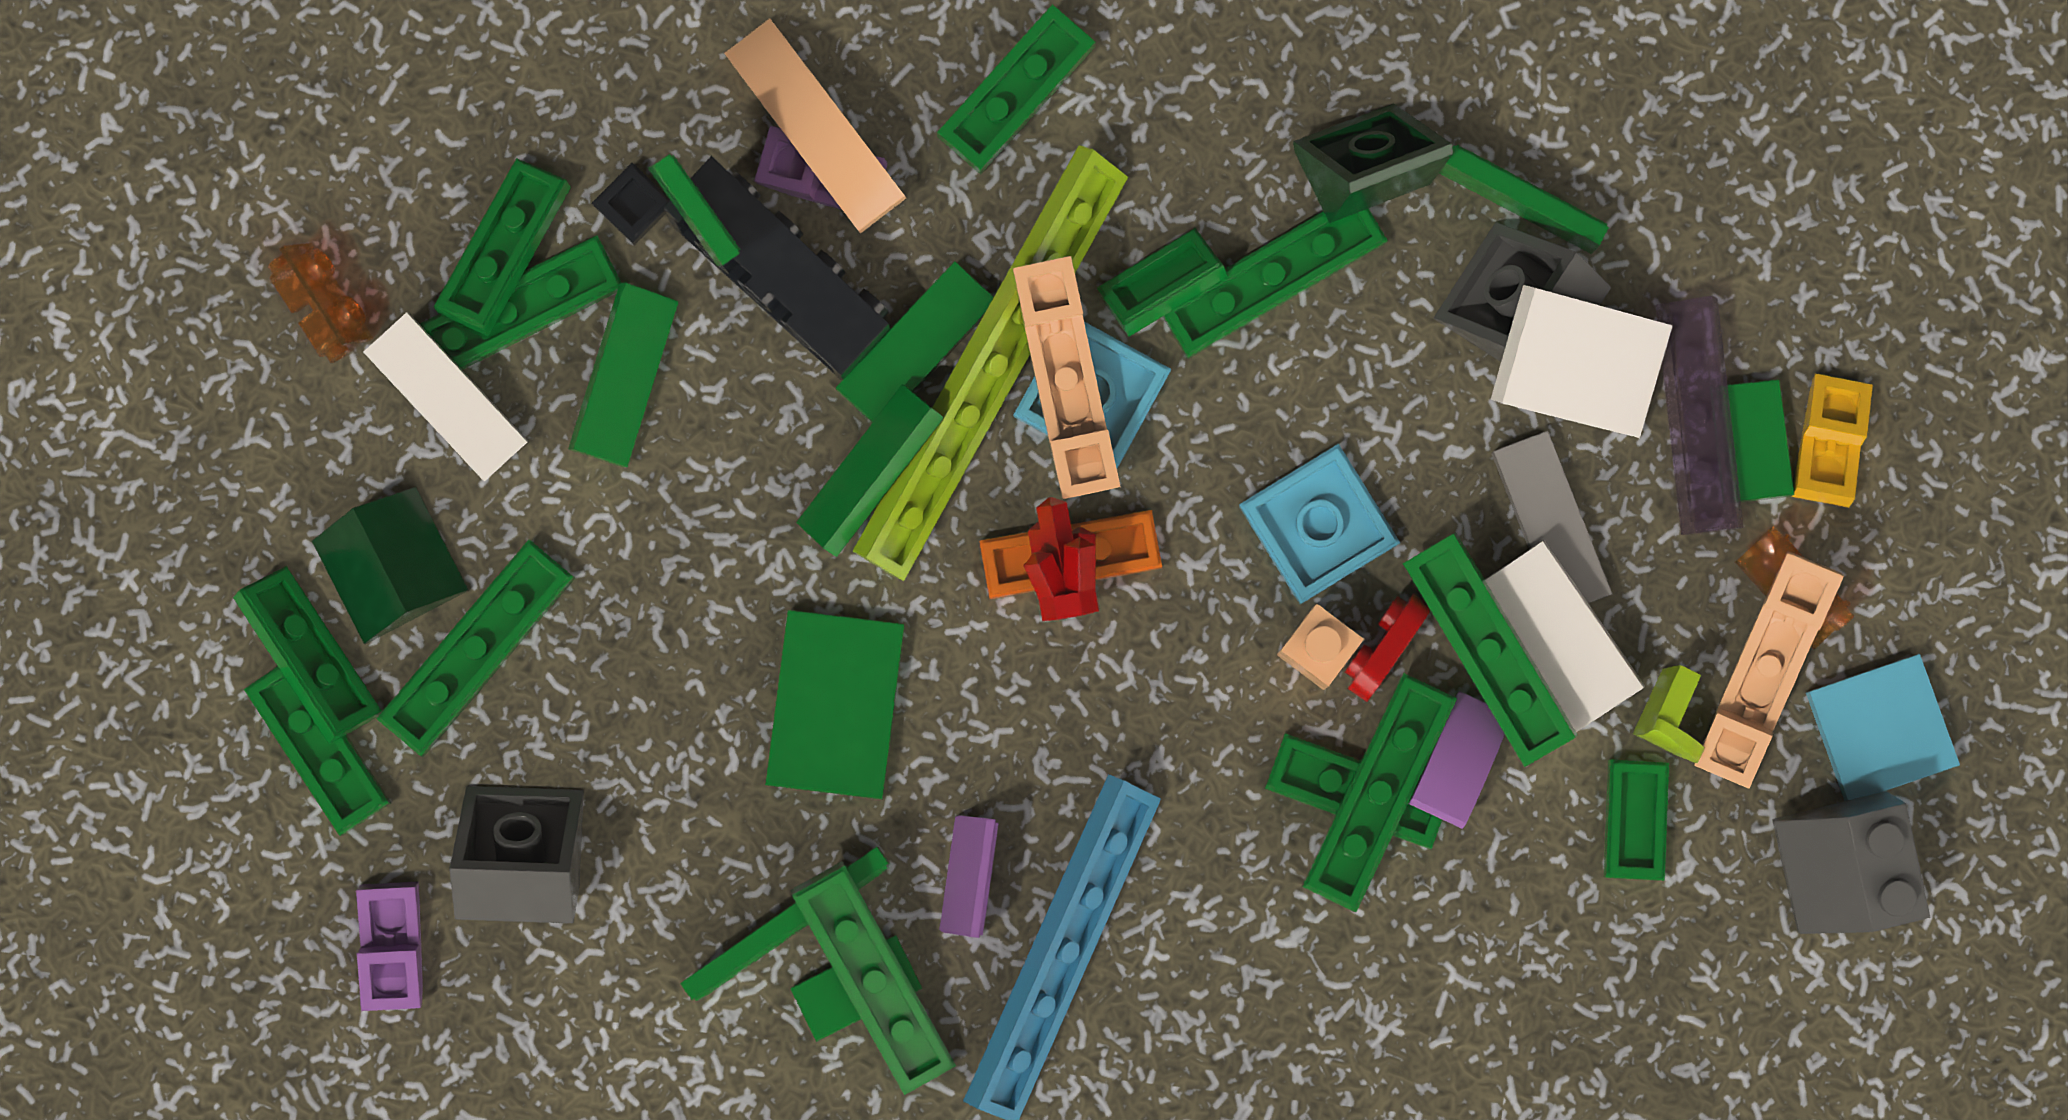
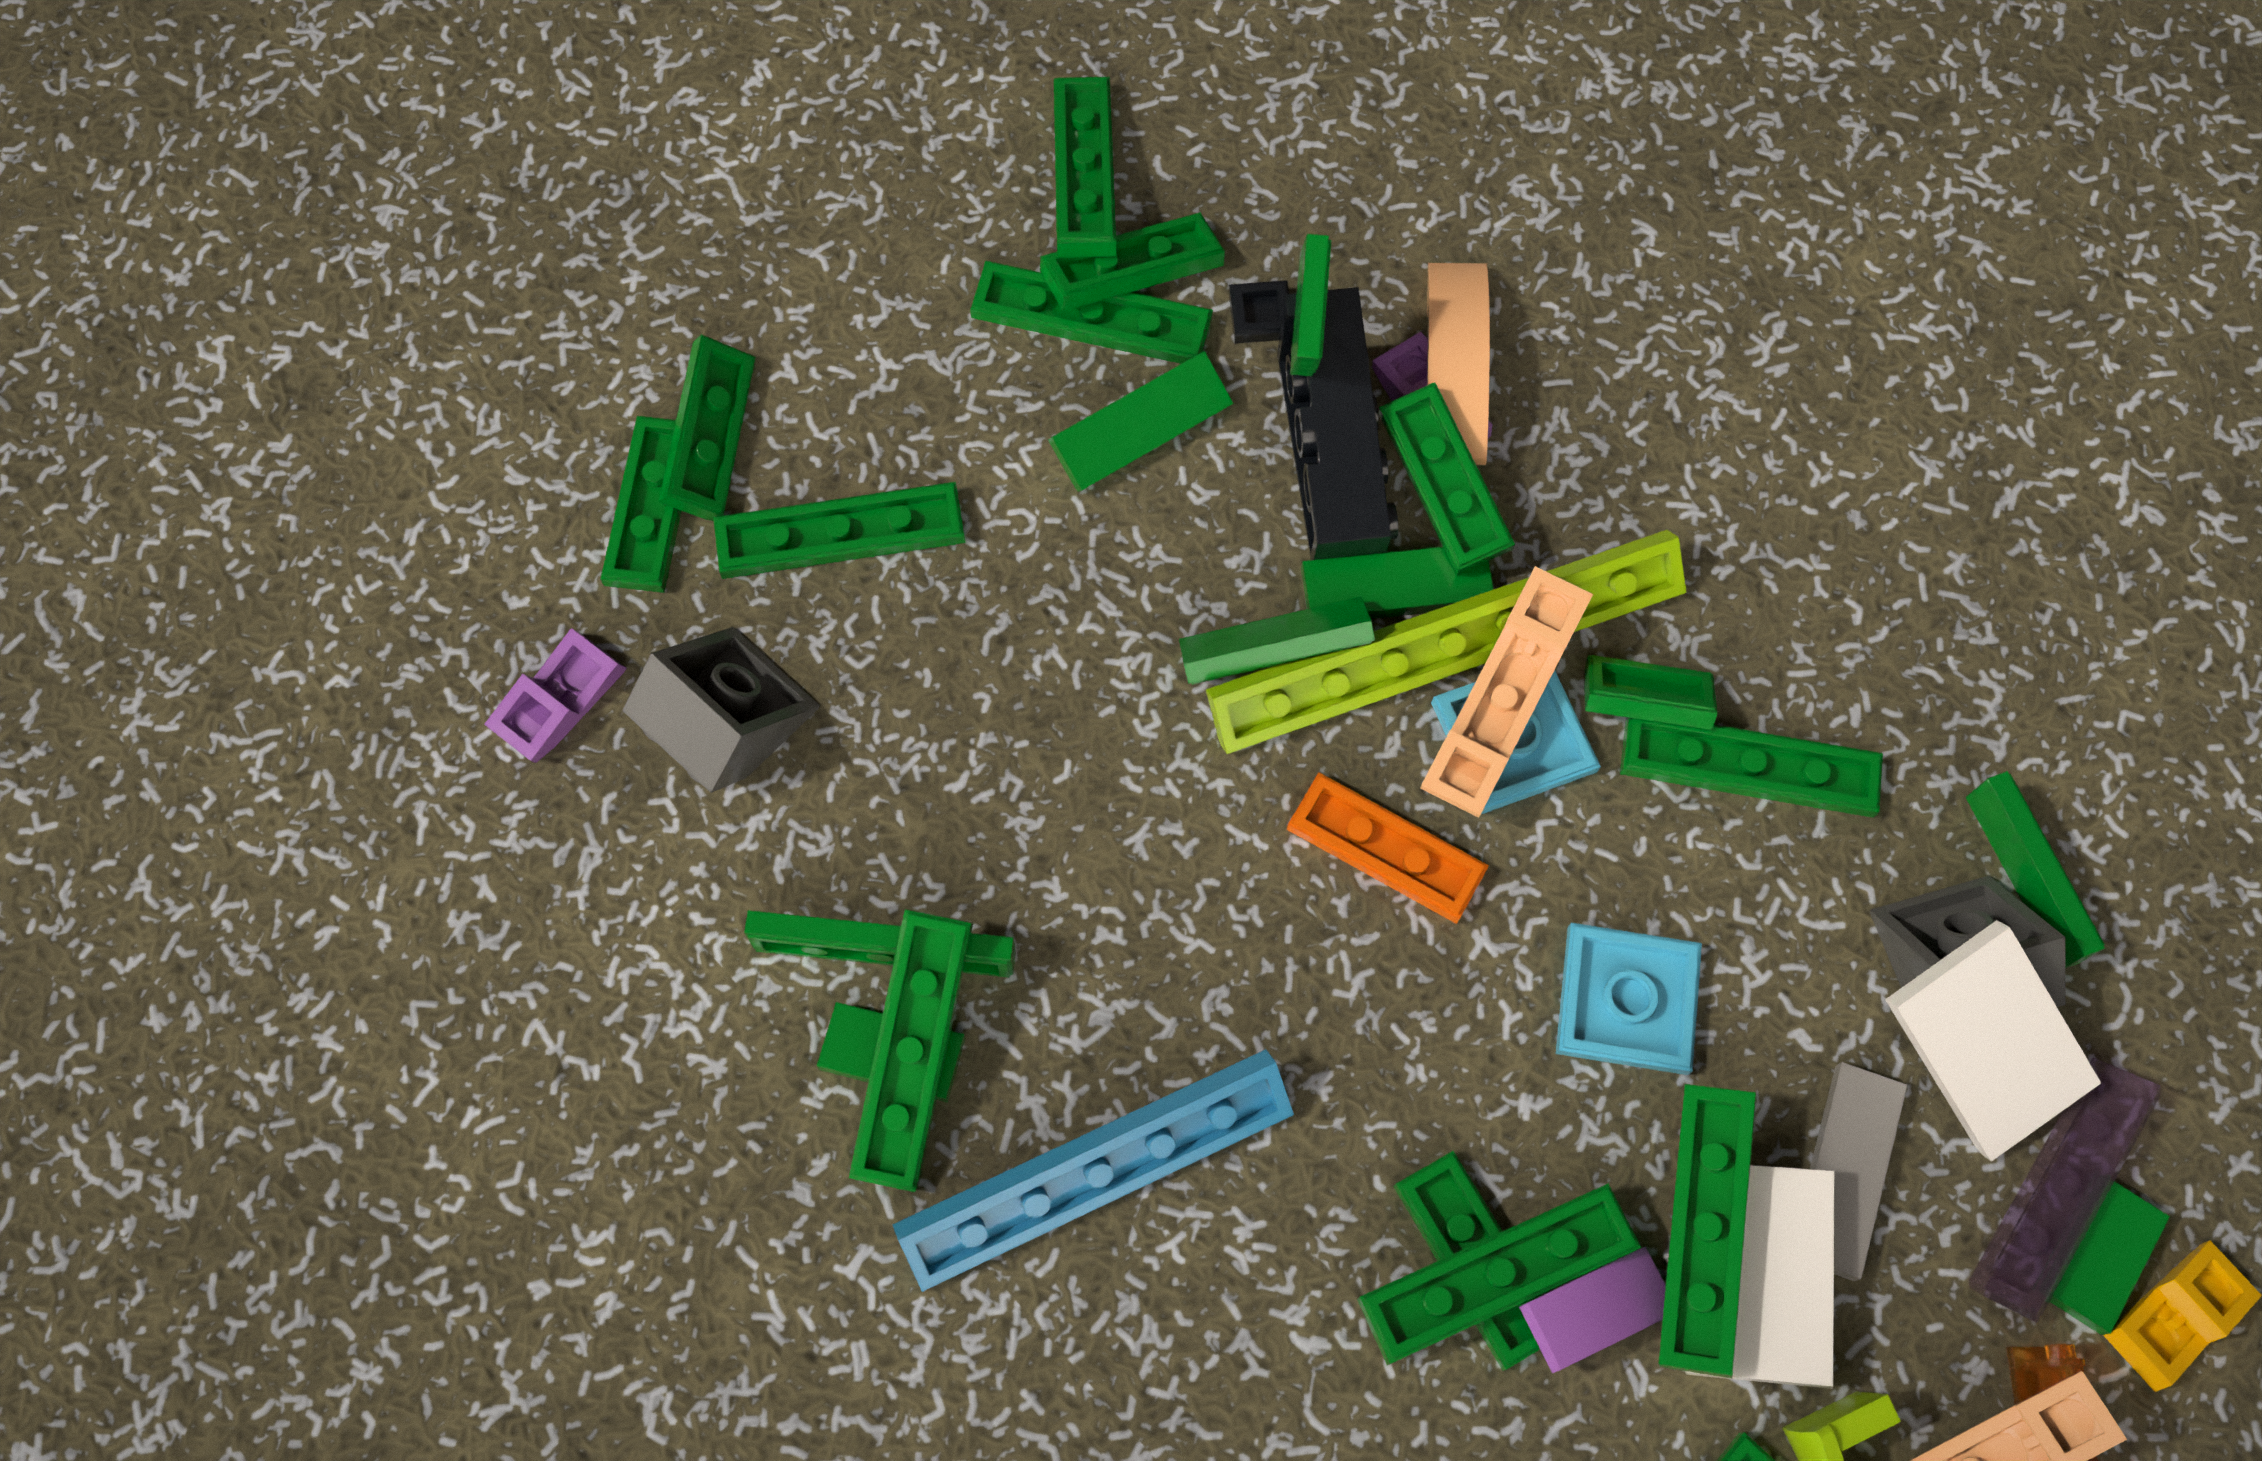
camera: 40 degrees right, 15 degrees down
clear orange hinge [268,243,374,363] -> none
dark green slope [312,487,469,644] -> none
white tile [363,312,528,482] -> none
green tile [765,610,905,800] -> none
green plate [937,4,1096,175] -> none
medium lavender slope [939,815,999,938] -> none
red rock [1024,497,1100,621] -> none
light nougat brick [1277,604,1364,690] -> none
dark green slope [1293,103,1453,223] -> none
red plate [1344,593,1431,702] -> none
none -> green tile [1054,77,1116,258]
none -> green tile [1378,382,1515,575]

